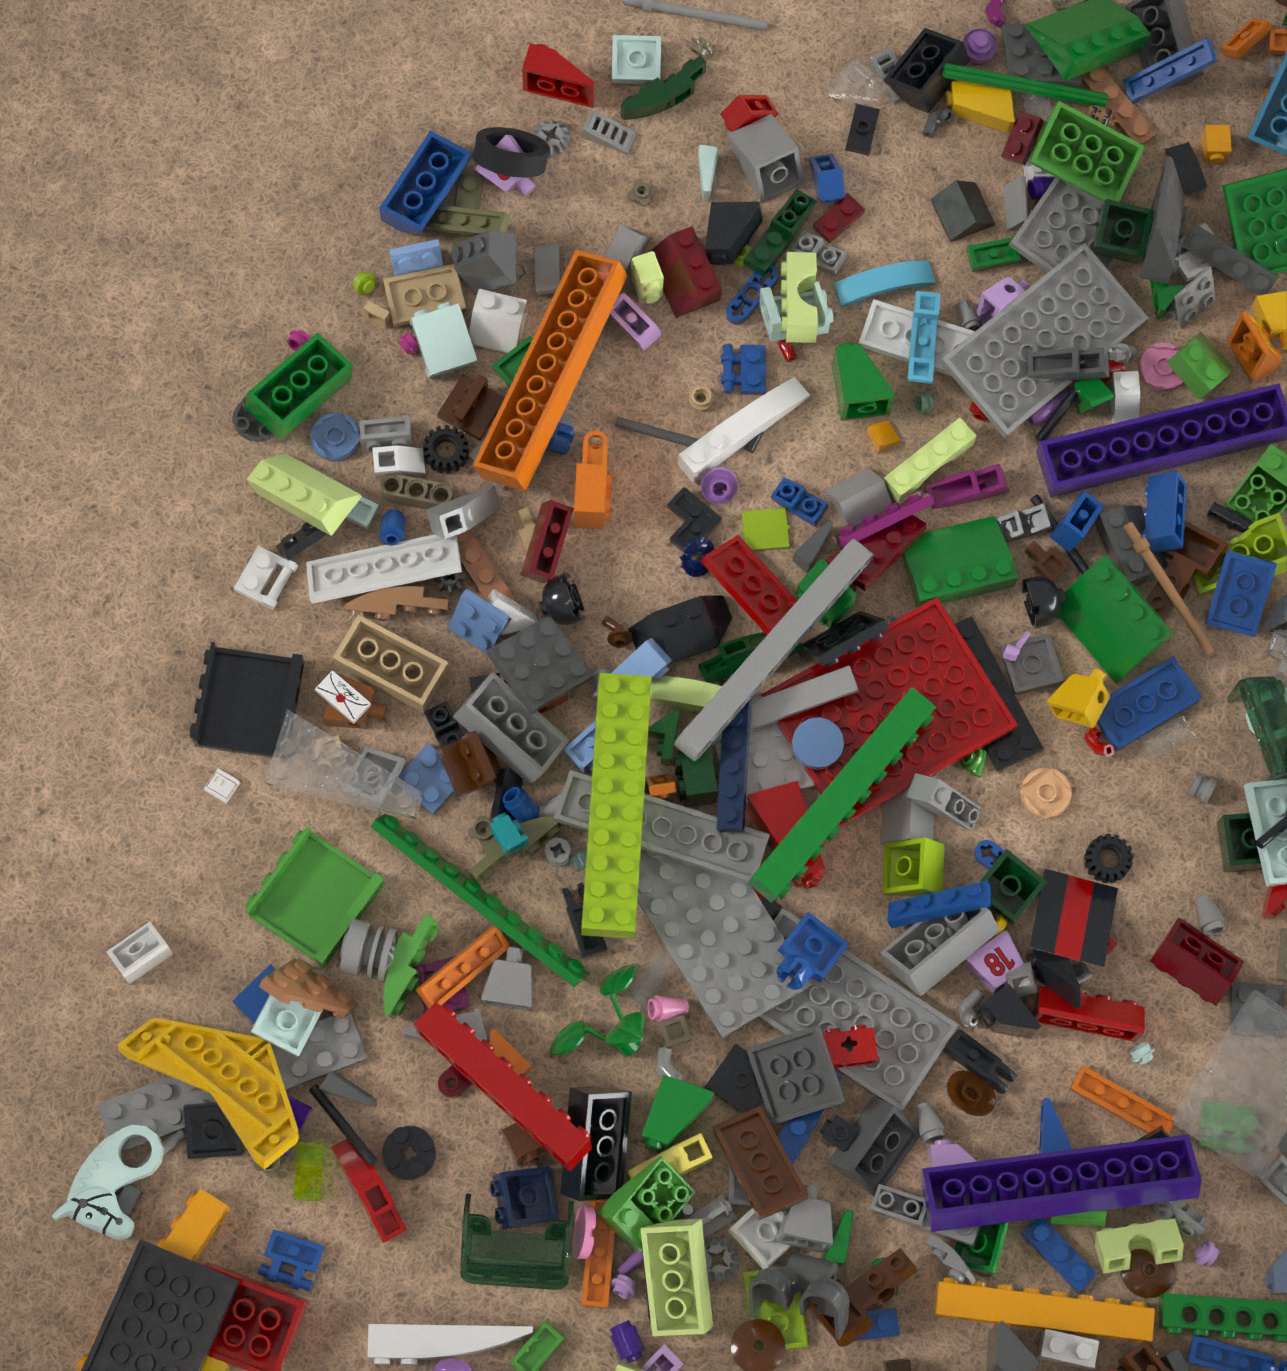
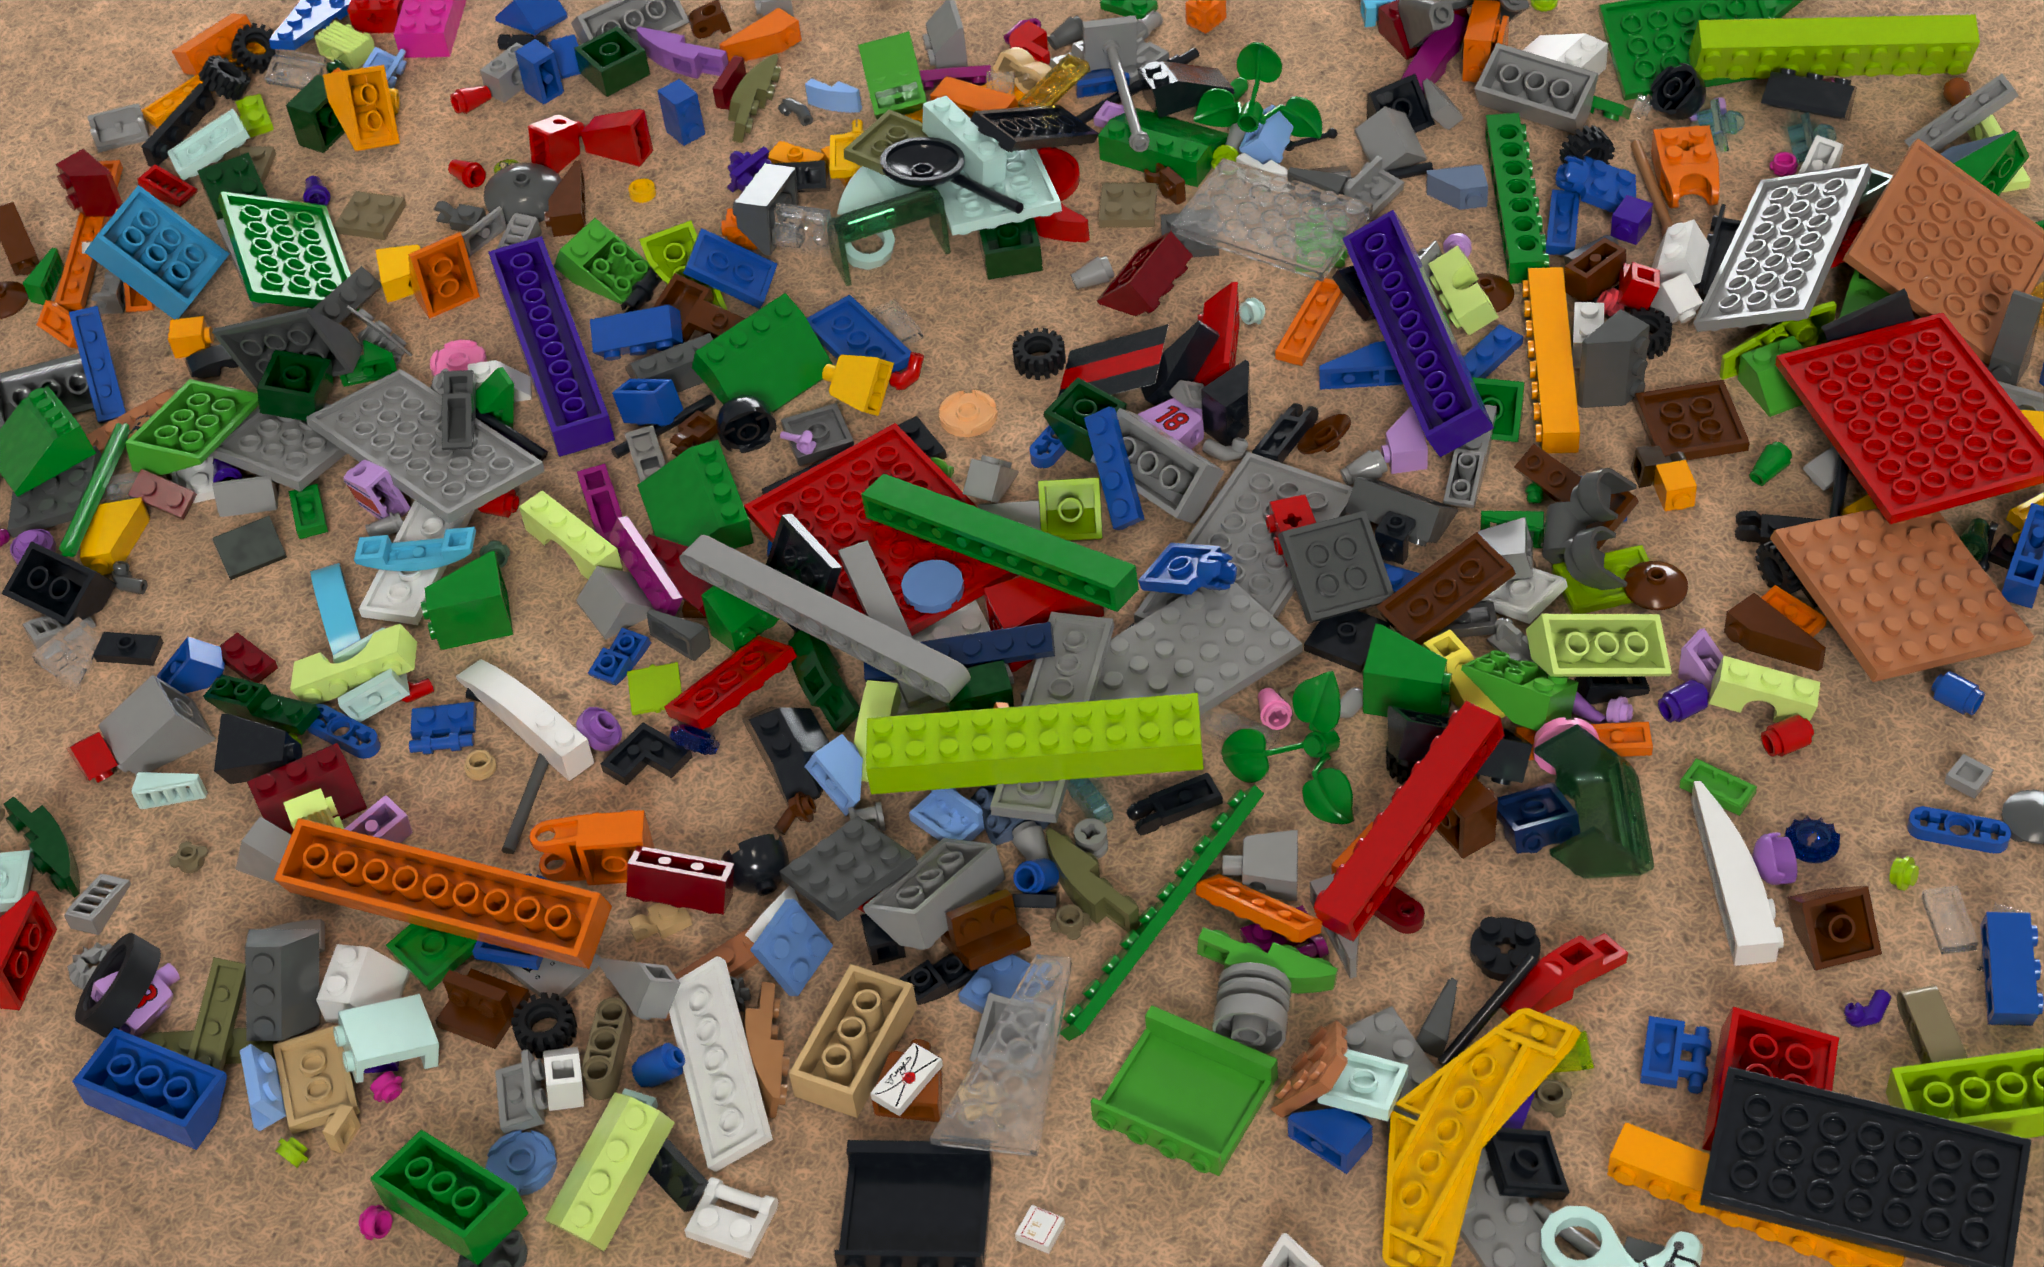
camera: 85 degrees left, 25 degrees down
teal brick [490,813,529,857] -> none
light grey slope [791,231,848,276] -> none
light orange slope [866,420,900,453] -> none
light grey slope [926,1234,976,1284] -> none
medium nougat bar [1124,521,1215,656] -> none
bright green slope [1167,332,1233,399] -> none
light grey wheel [1187,772,1217,804] -> none

